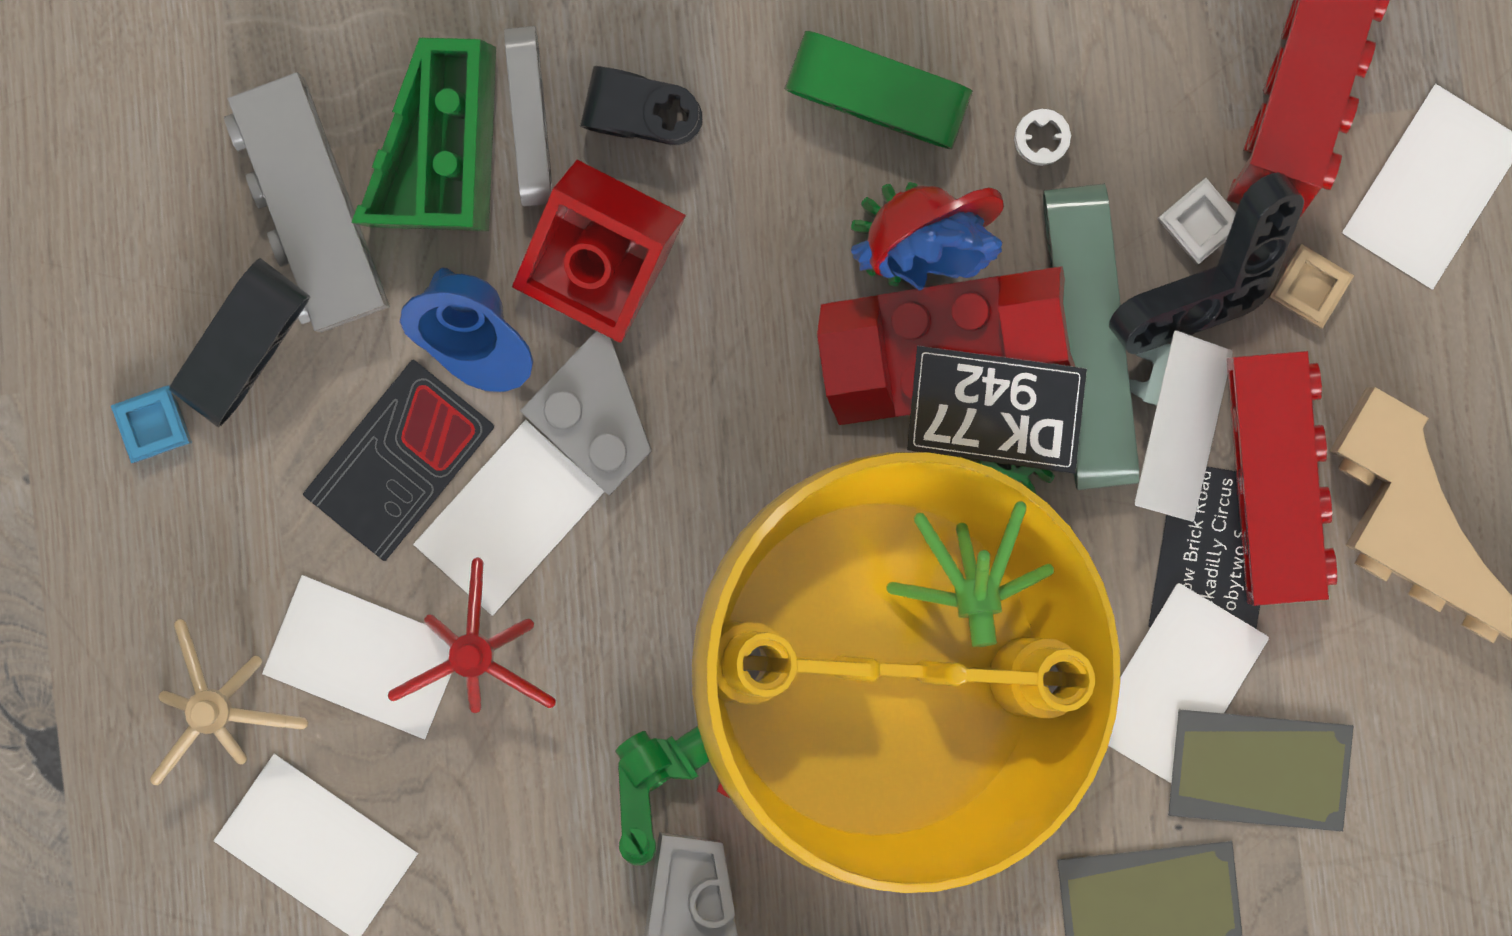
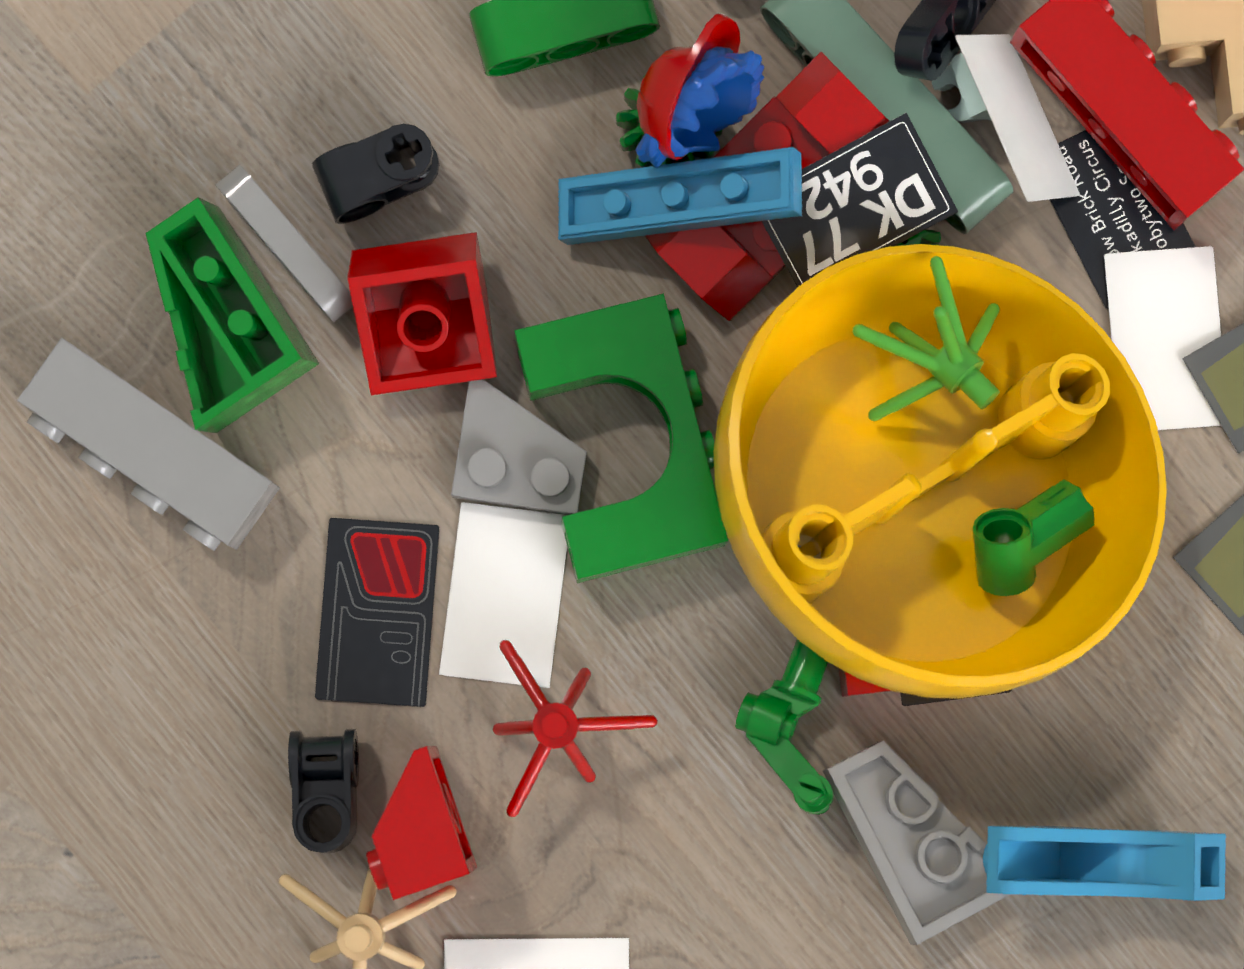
camera: 40 degrees left, 5 degrees down
dark azure tile [111,385,192,463] -> none
black beam [169,258,310,428] -> none
white sticker [262,575,452,739] -> none
blue piece [399,267,534,392] -> none
none -> black piece [288,729,359,853]
none -> red slope [366,746,477,900]
none -> green arch [514,293,728,584]
none -> dark azure tile [558,147,802,245]
none -> green piece [972,479,1095,596]

